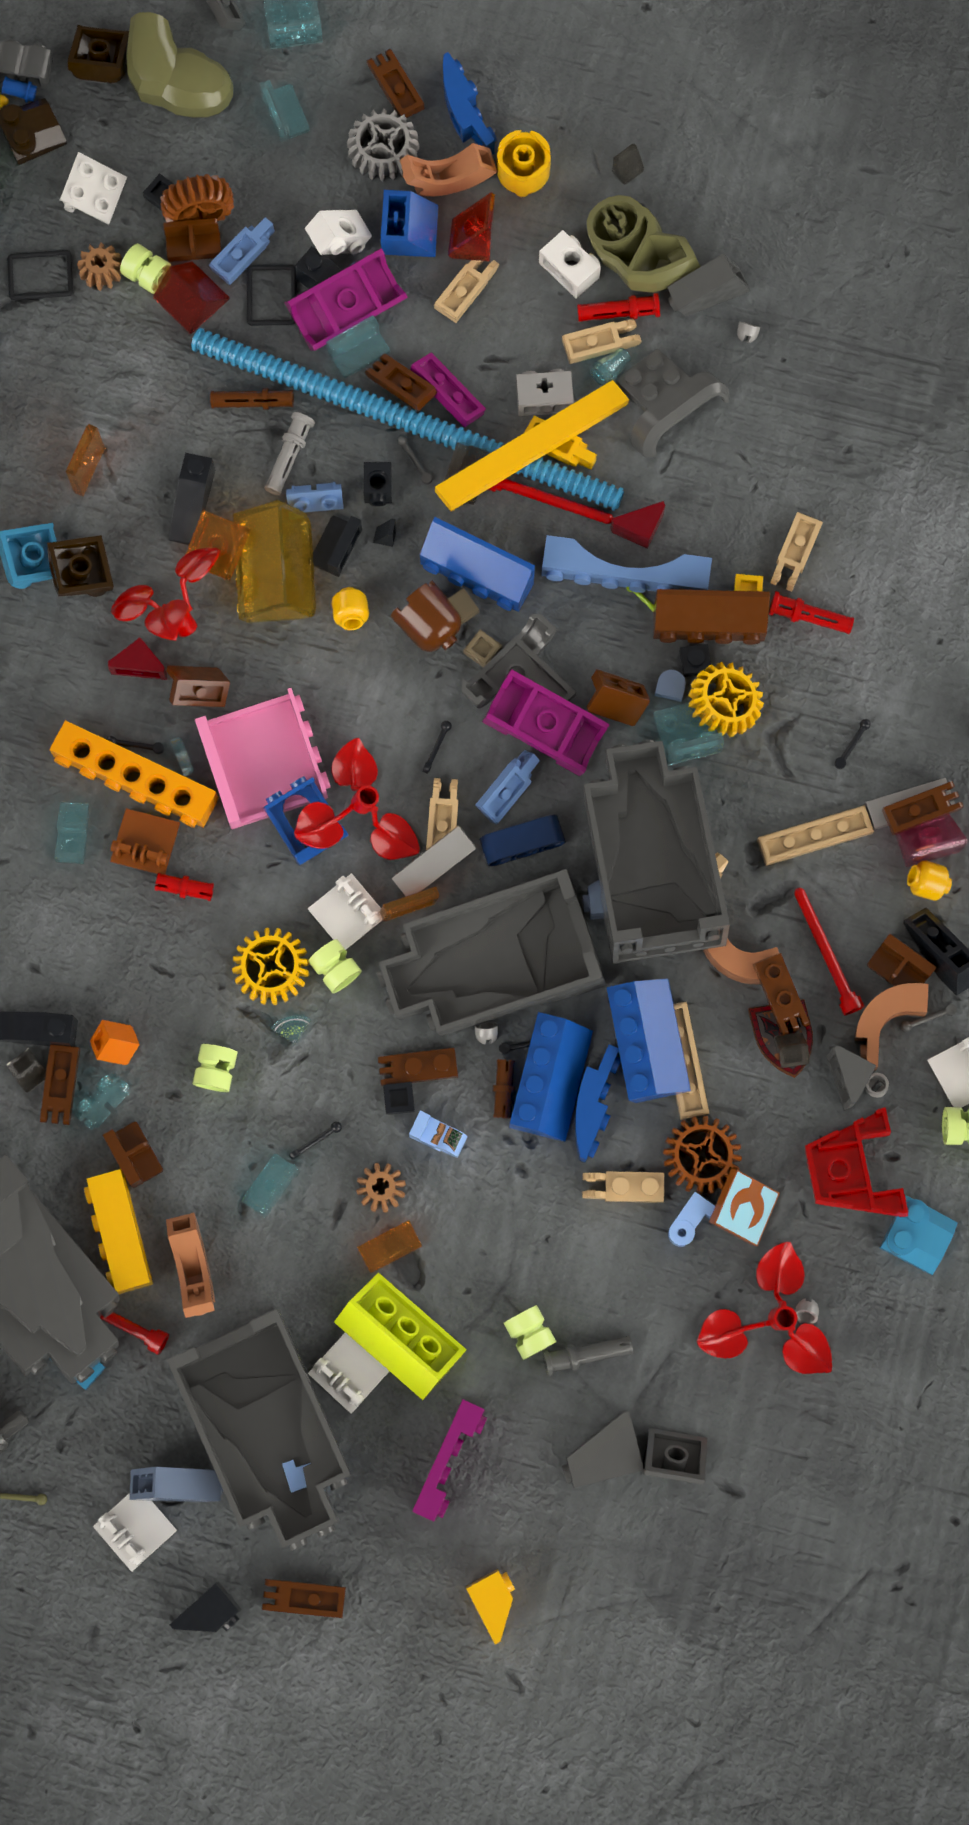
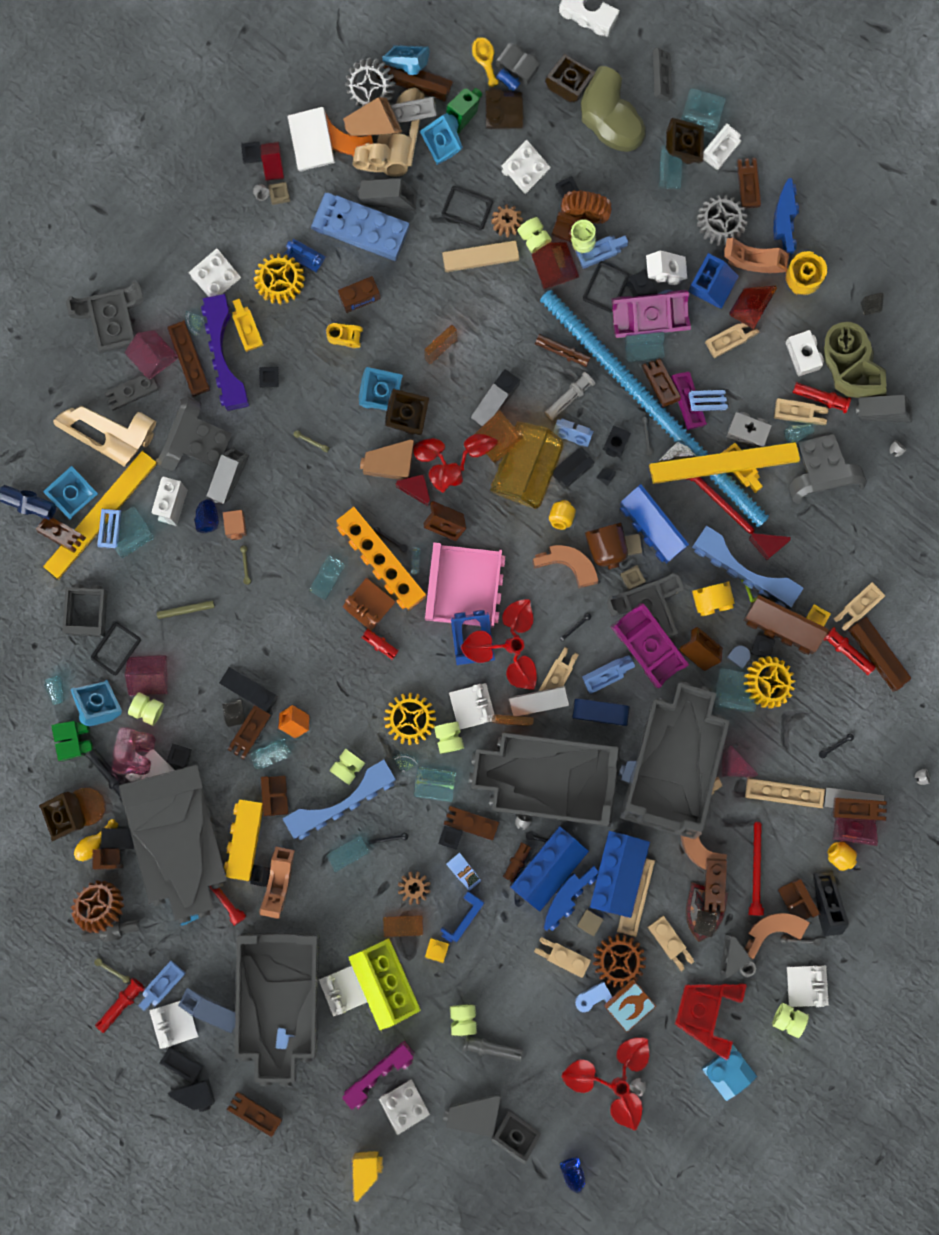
camera: 25 degrees right, 5 degrees up
none -> red pin [95,978,145,1033]
none -> medium blue hinge [138,960,186,1010]
none -> black tile [159,1046,204,1084]
none -> black plate [250,865,270,887]
none -> medium blue arch [283,760,396,840]
none -> medium nougat slope [360,440,414,480]
none -> white hinge [379,1079,430,1135]
none -> clear light blue panel [414,767,456,802]
none -> yellow plate [425,938,449,963]
none -> blue panel [441,891,484,943]
none -> tan tile [442,241,519,272]
none -> nougat arch [532,545,598,588]
none -> clear blue rock [559,1156,586,1193]
none -> yellowish green wheel [571,220,596,253]
none -> dark tan tile [577,909,604,936]
none -> tan hinge [648,916,695,971]
none -> dark brown slope [666,118,704,164]
none -> light blue tile [689,390,728,411]
none -> yellow brick [692,581,735,616]
none -> white hinge [703,124,741,170]
none -> clear pink slope [722,746,758,778]
none -> reddish brown panel [848,617,911,692]

